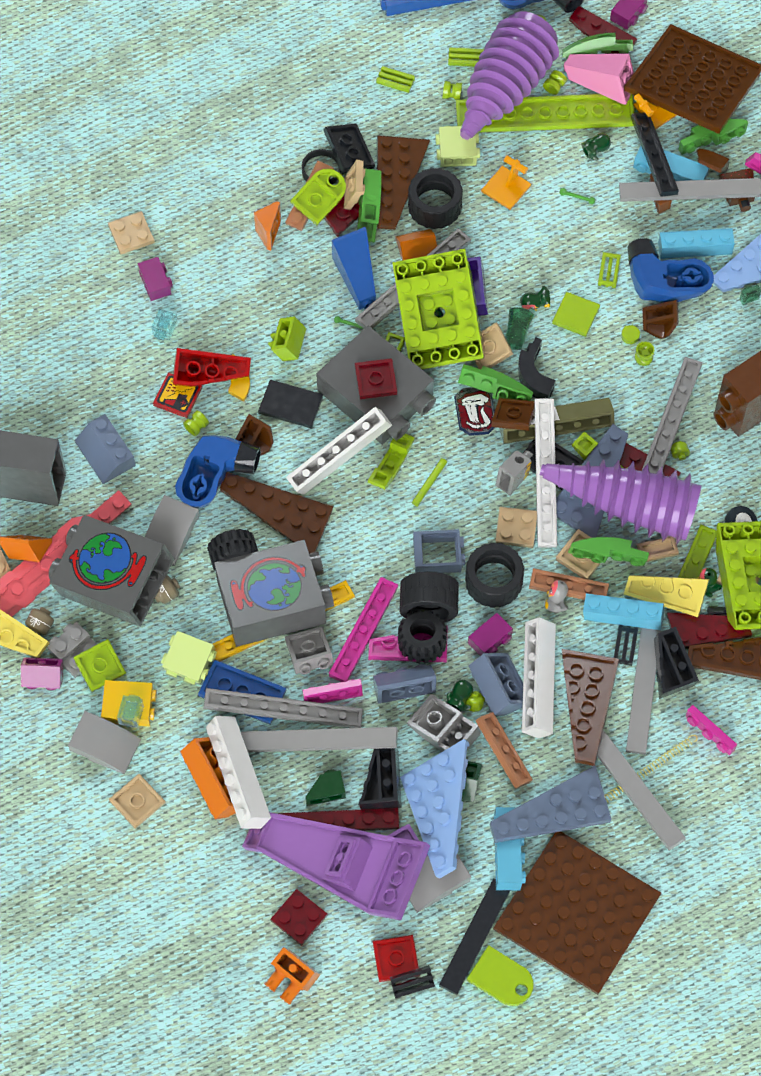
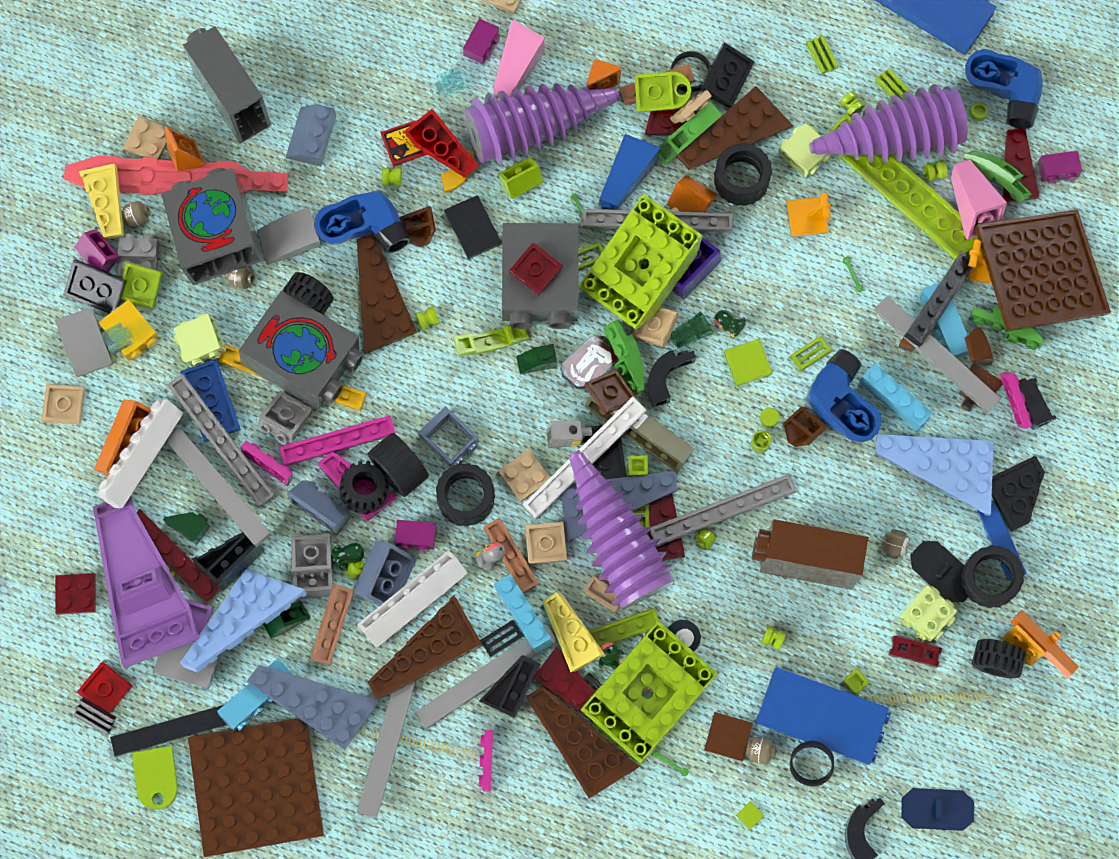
camera: 45 degrees right, 10 degrees up
orange brick [264,947,320,1005] -> none
white brick [286,407,392,495] -> none
lime bar [411,458,447,507] -> none
bright green slope [568,537,649,566] -> none
dark green animal [581,133,611,161] -> none
clear green plate [740,285,761,305] -> none
none -> tile [63,259,127,314]
none -> lime wheel [415,306,440,331]
none -> medium lavender cone [465,83,619,166]
none -> bright pink slope [493,20,545,99]
none -> dark green slope [516,344,557,375]

